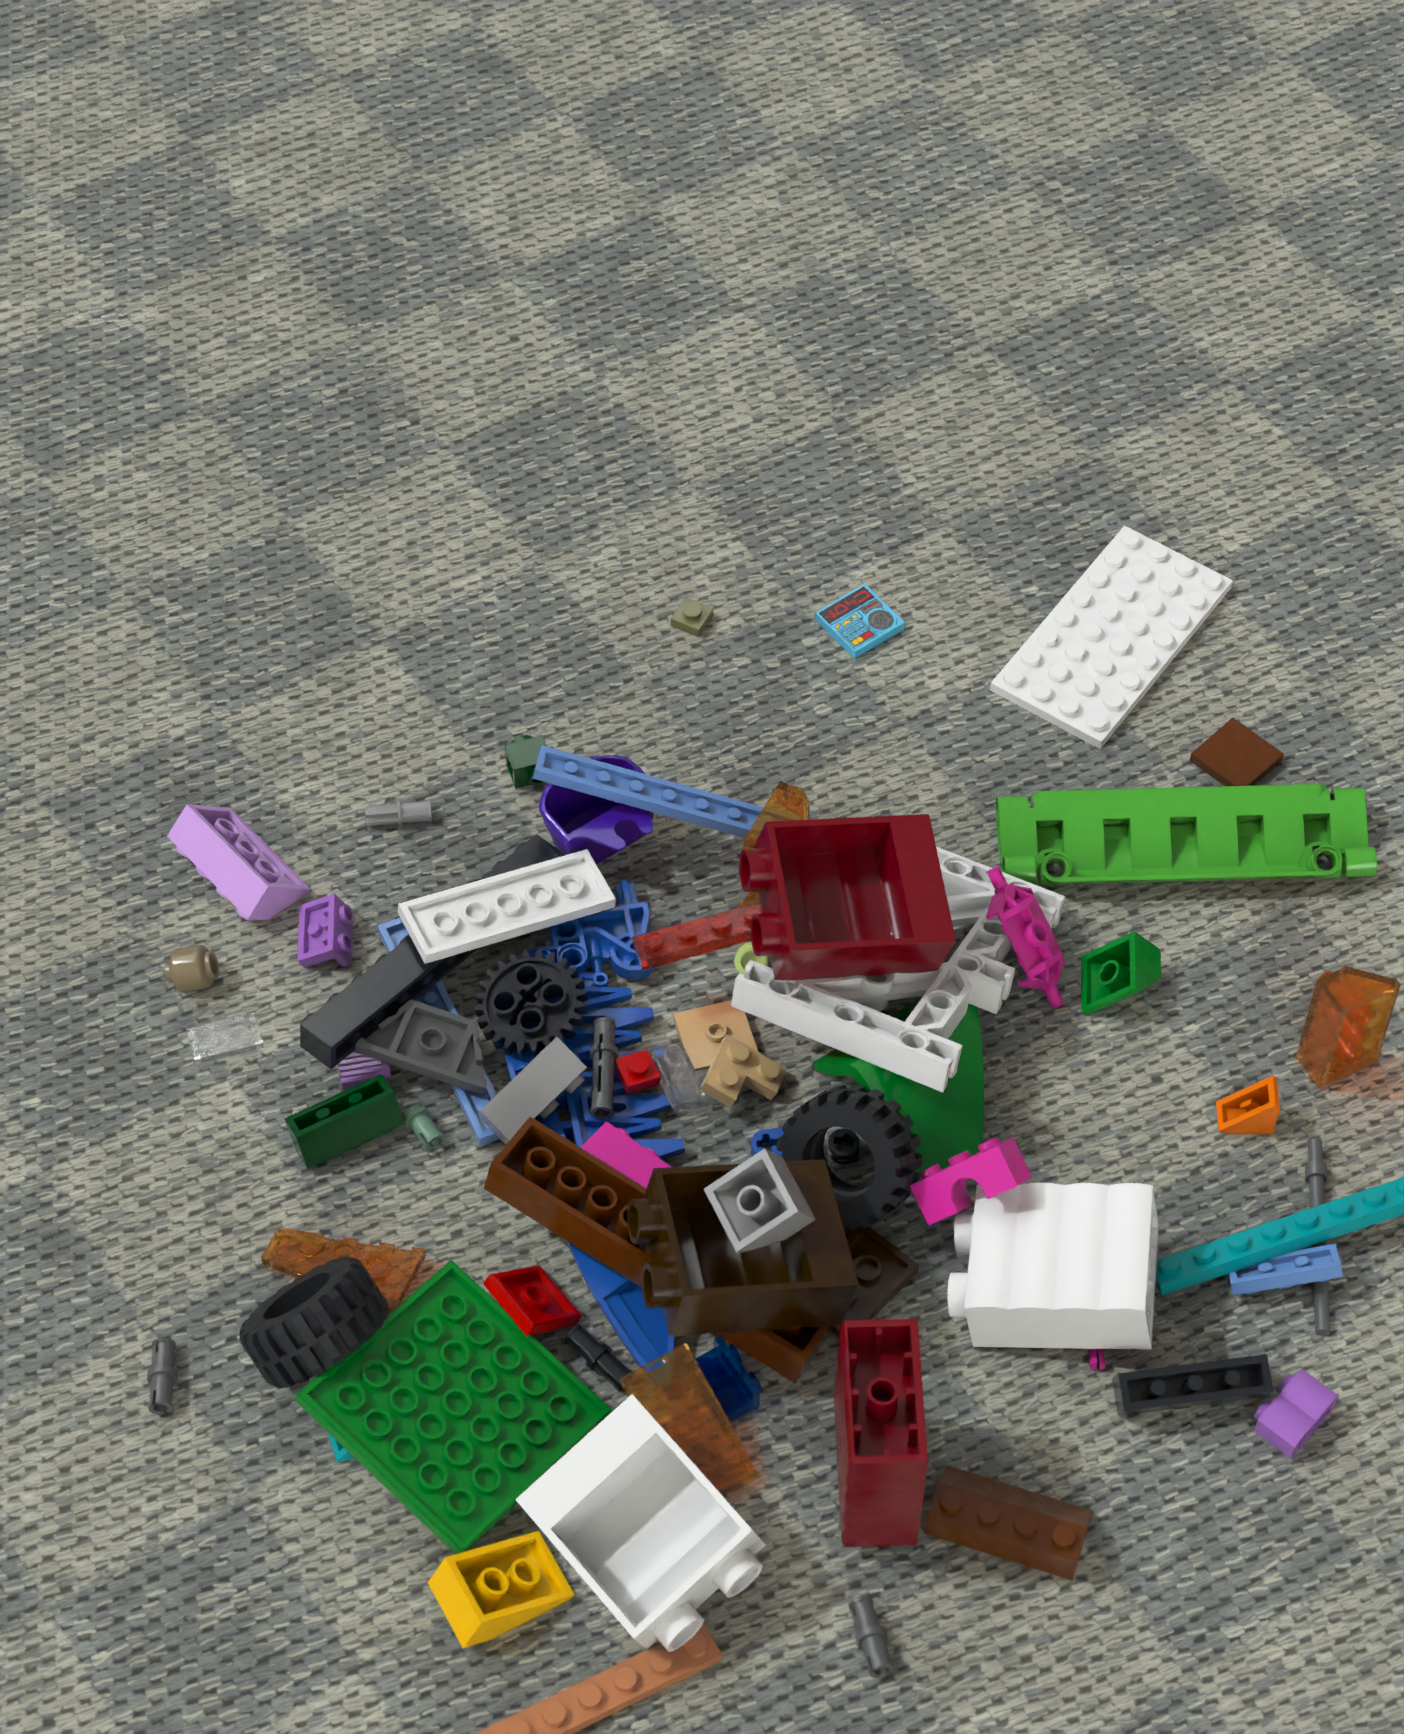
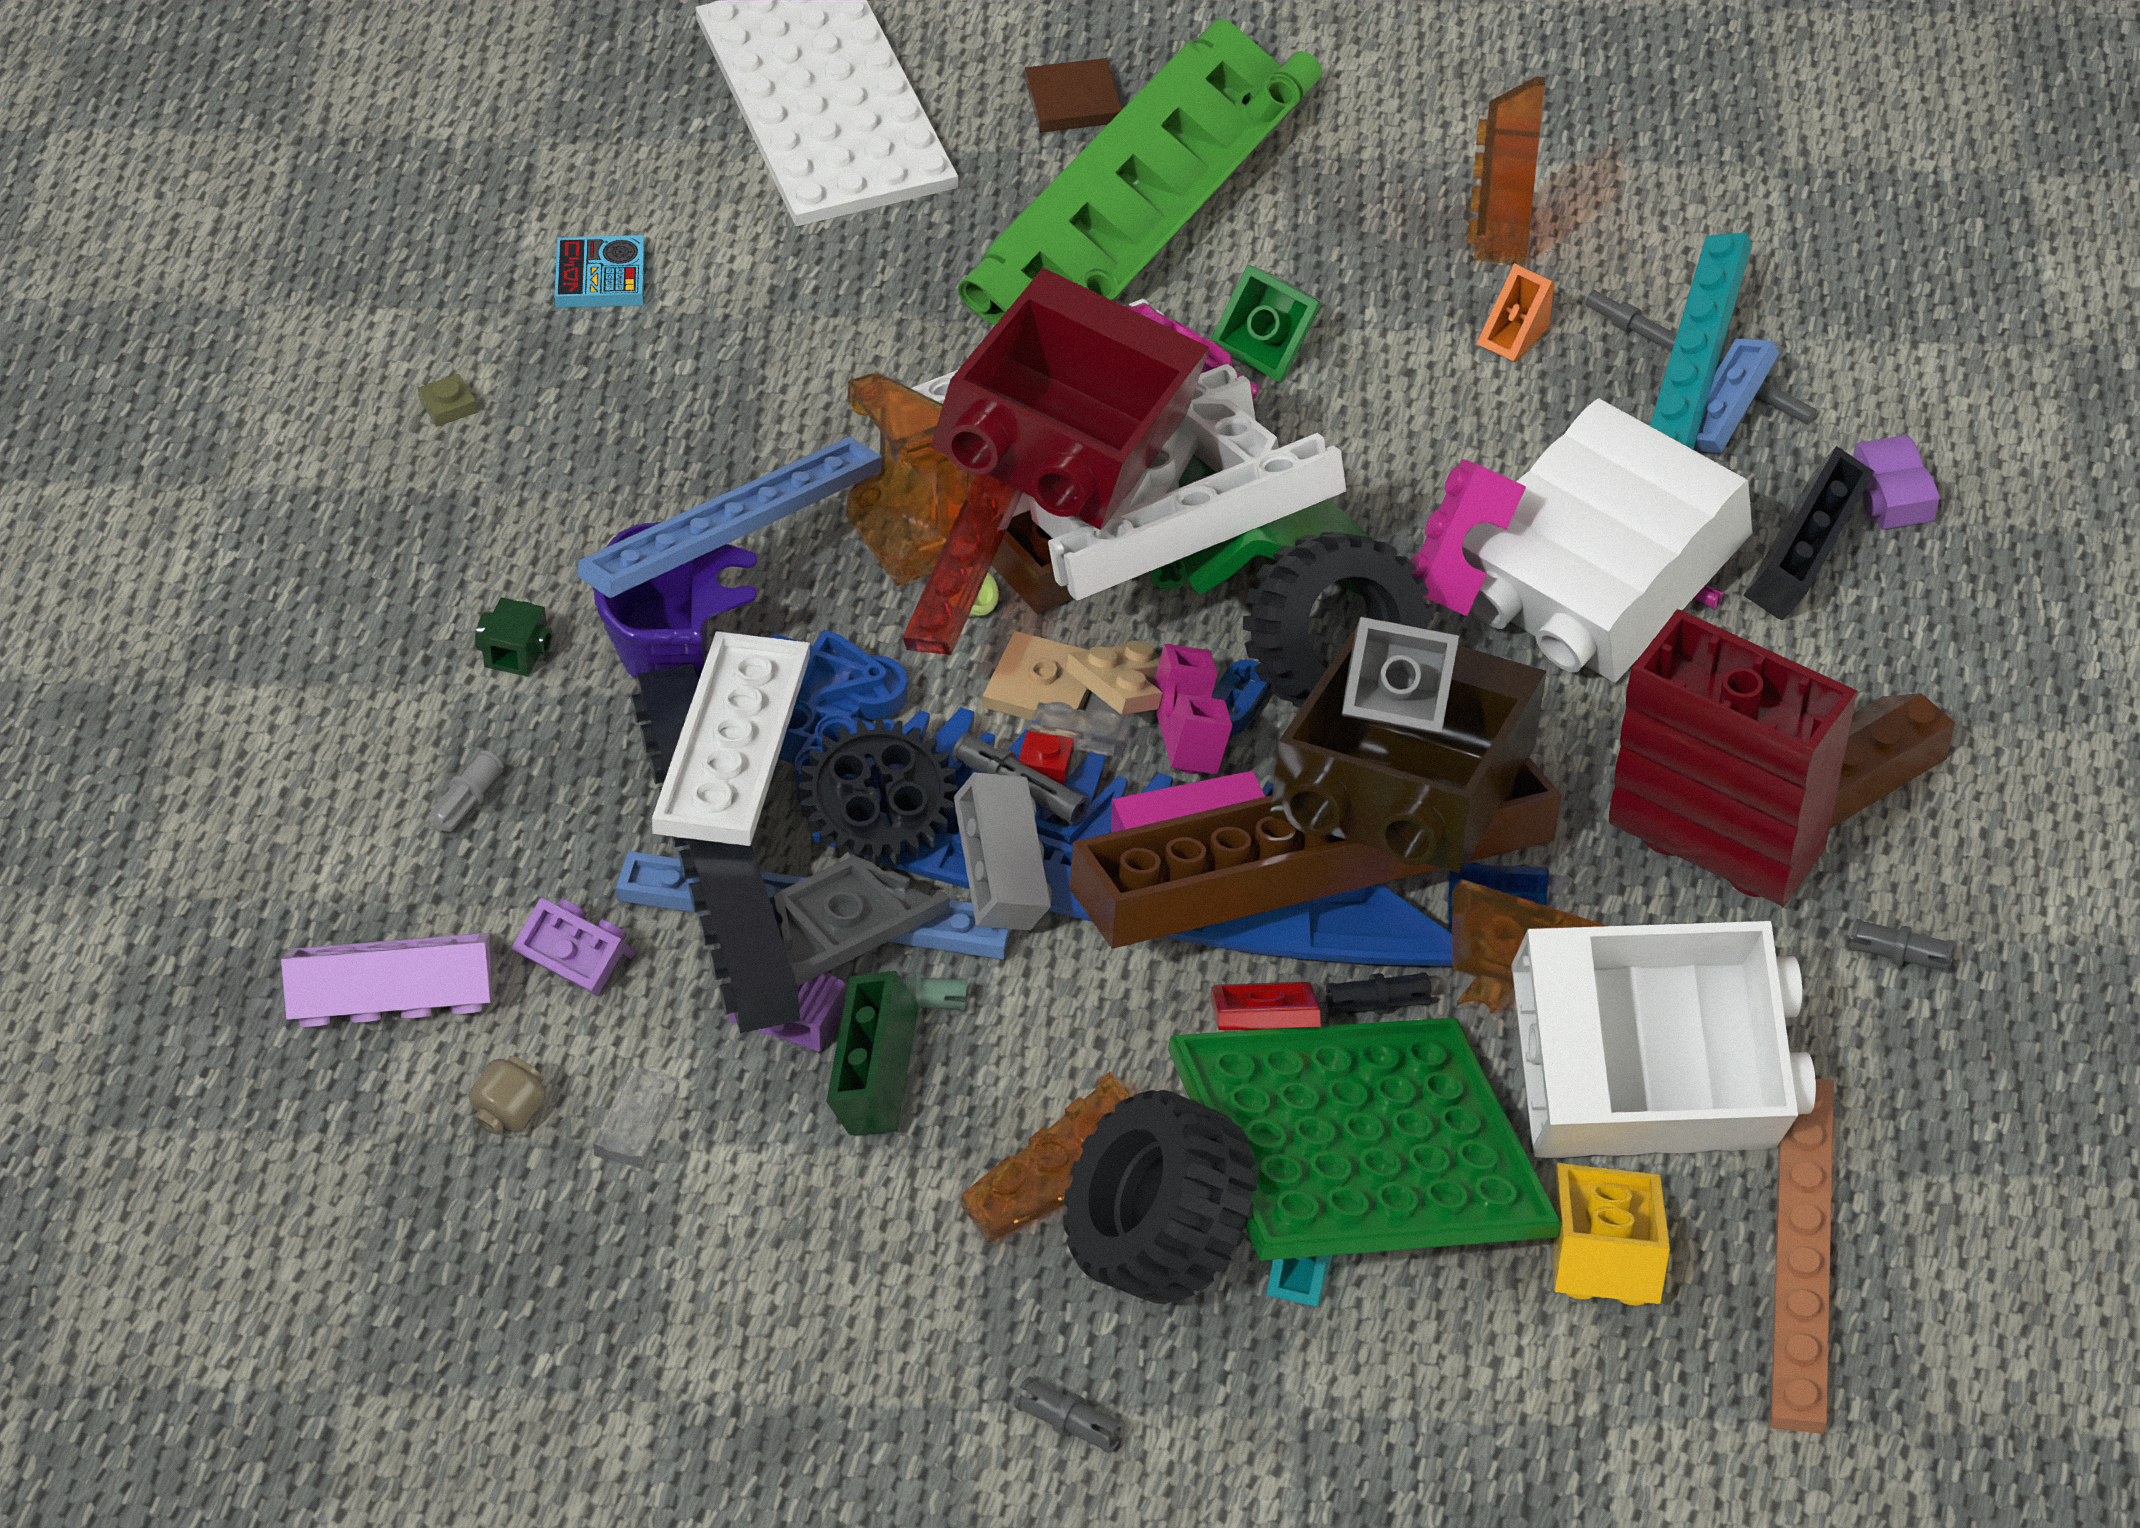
camera: 55 degrees left, 5 degrees down
none -> dark pink arch [1153,643,1232,774]

